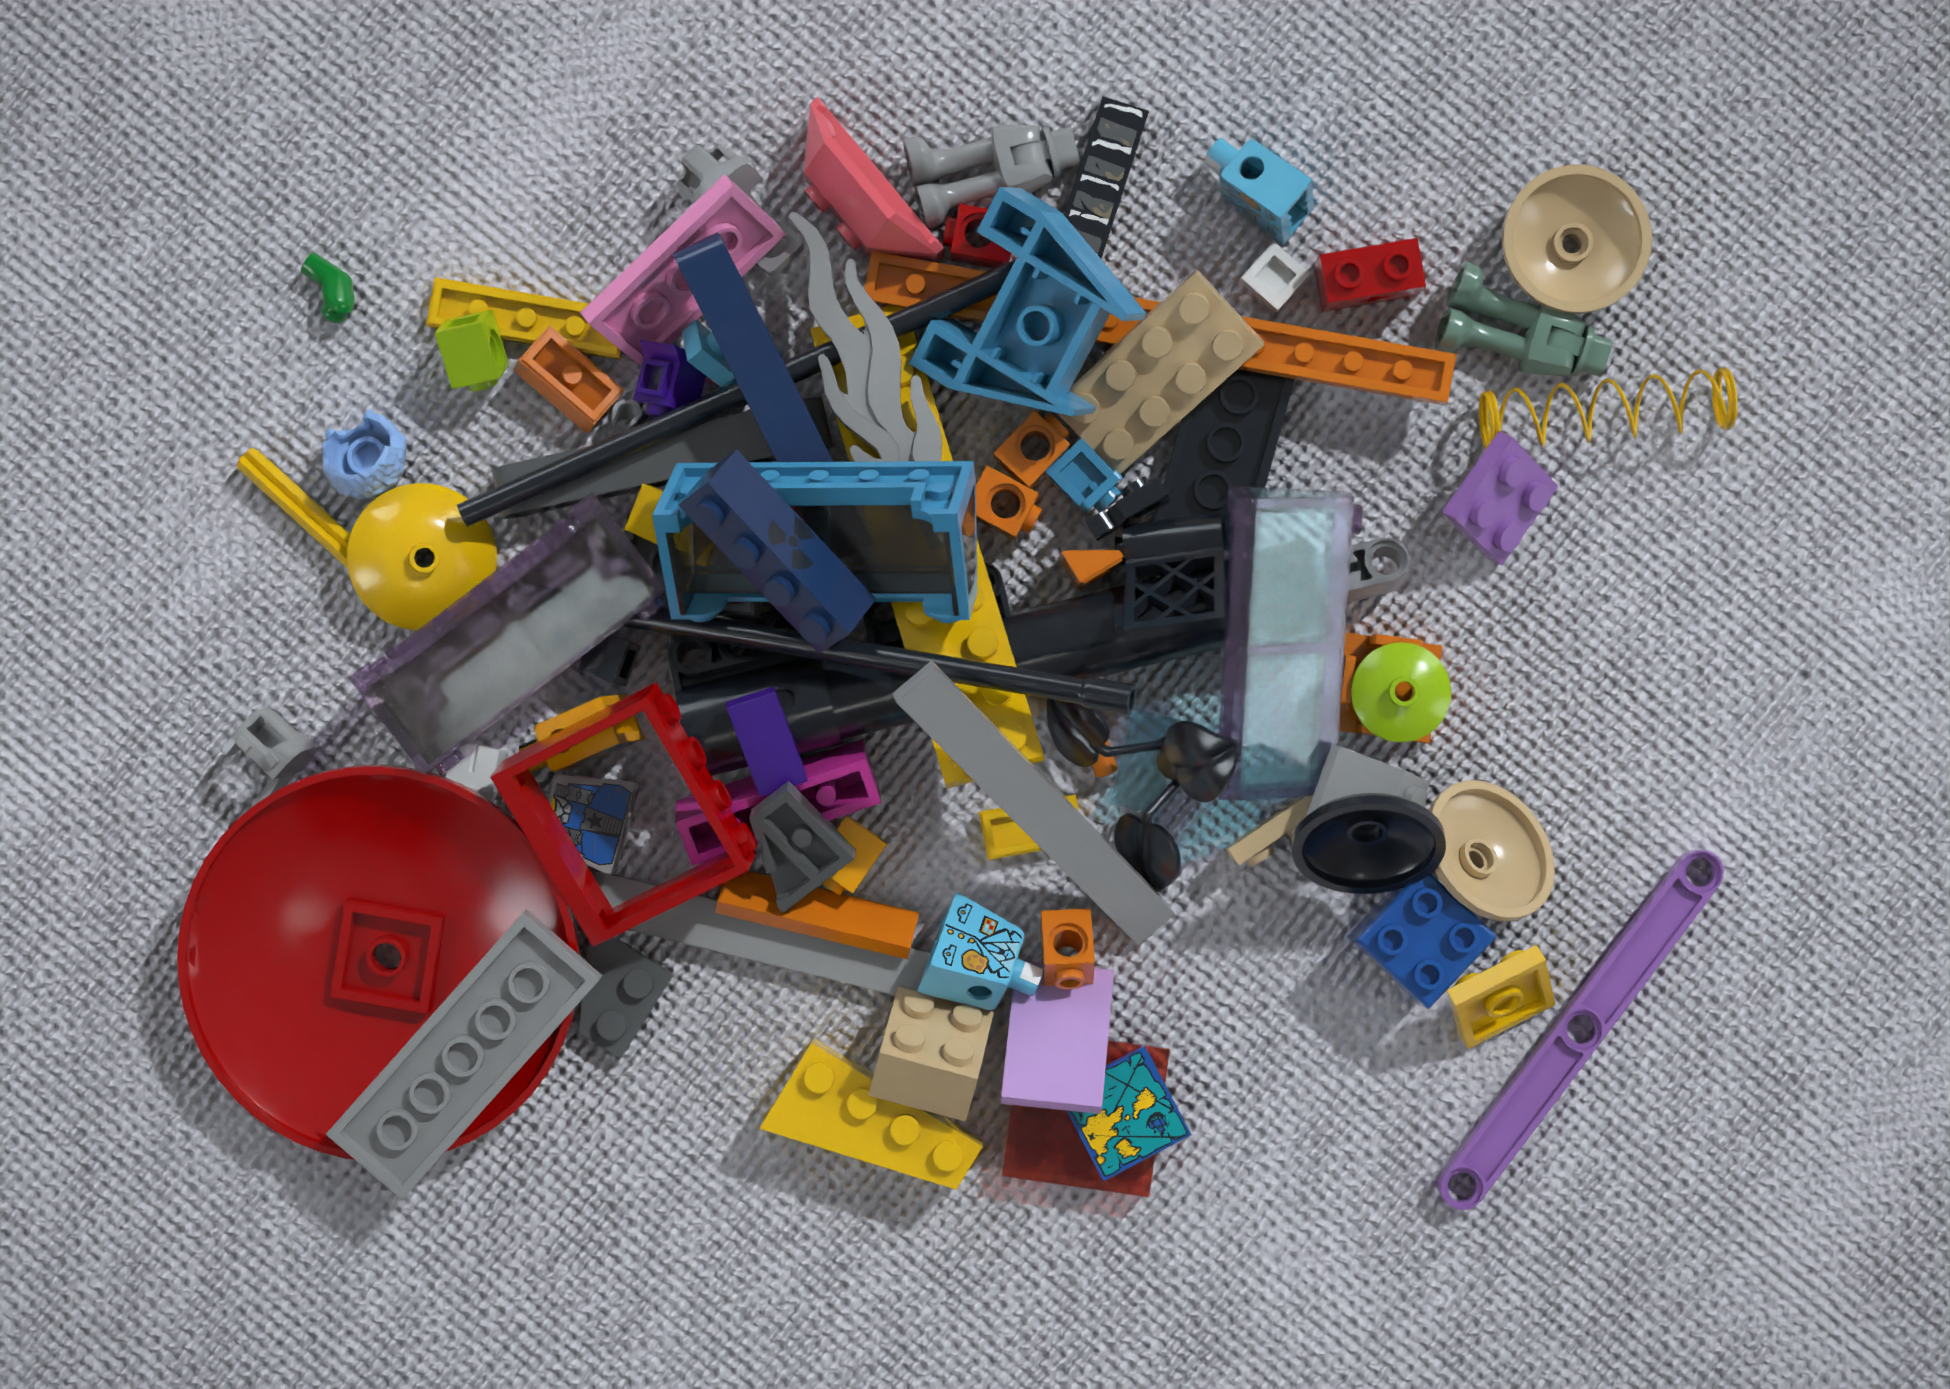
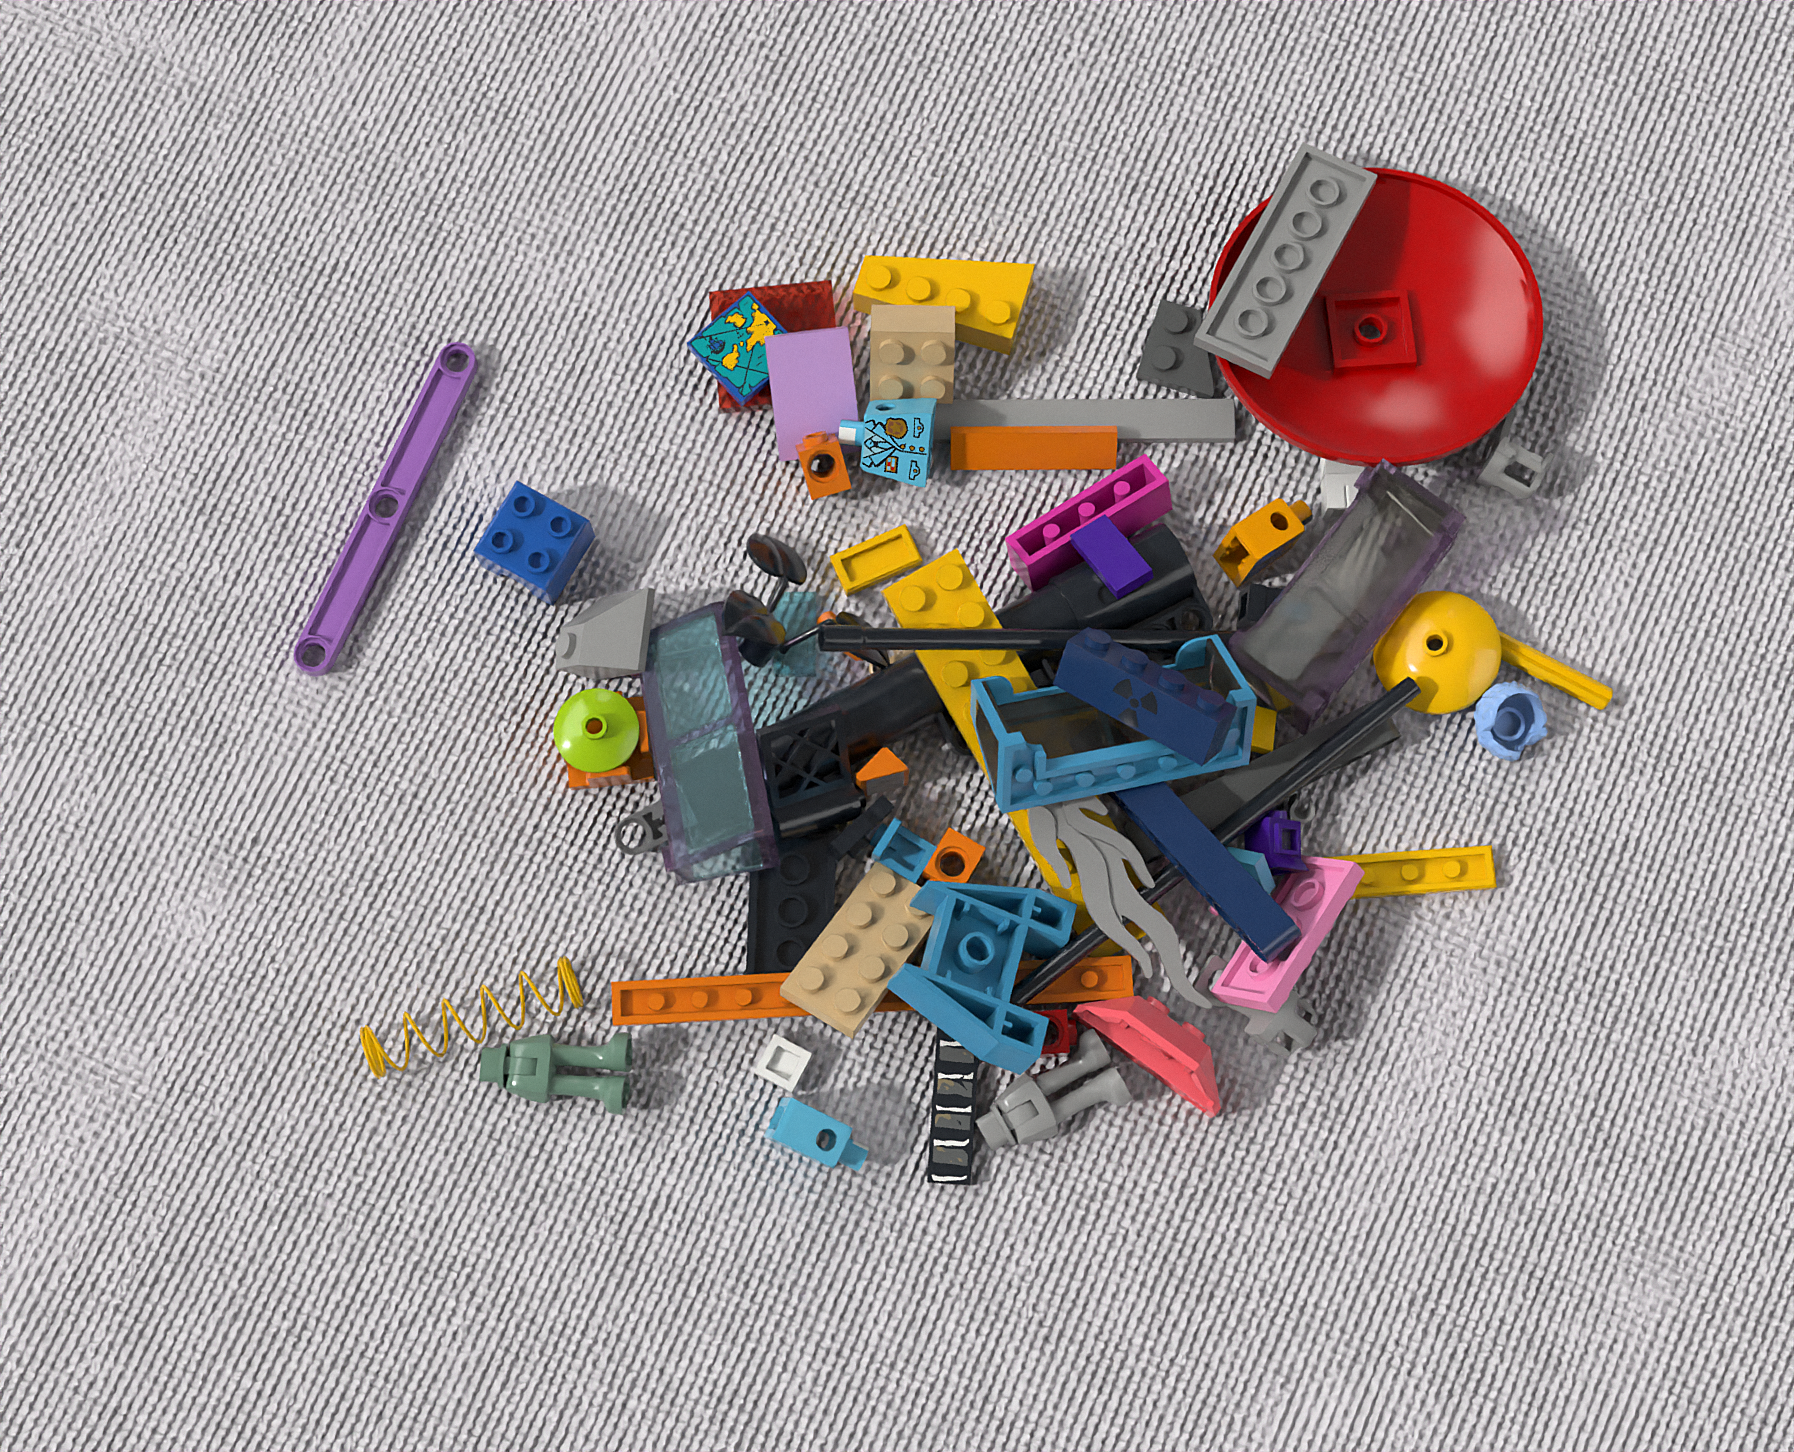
camera: 165 degrees right, 10 degrees down
green arm [301,252,355,323] -> none
lime brick [434,310,509,392] -> none
red window [490,682,757,947] -> none
orange slope [513,325,625,433] -> none
torso [542,774,641,874] -> none
dark grey wing [749,781,856,913] -> none
light orange brick [822,816,888,895] -> none
light grey tile [892,660,1175,945] -> none
orange brick [976,465,1043,541] -> none
tan plate [1224,793,1313,868] -> none
black dish [1291,793,1446,894] -> none
red brick [1313,238,1426,313] -> none
tan dish [1429,780,1555,922] -> none
medium lavender plate [1442,431,1559,566] -> none
yellow plate [1446,945,1555,1049] -> none
tan dish [1502,165,1652,314] -> none

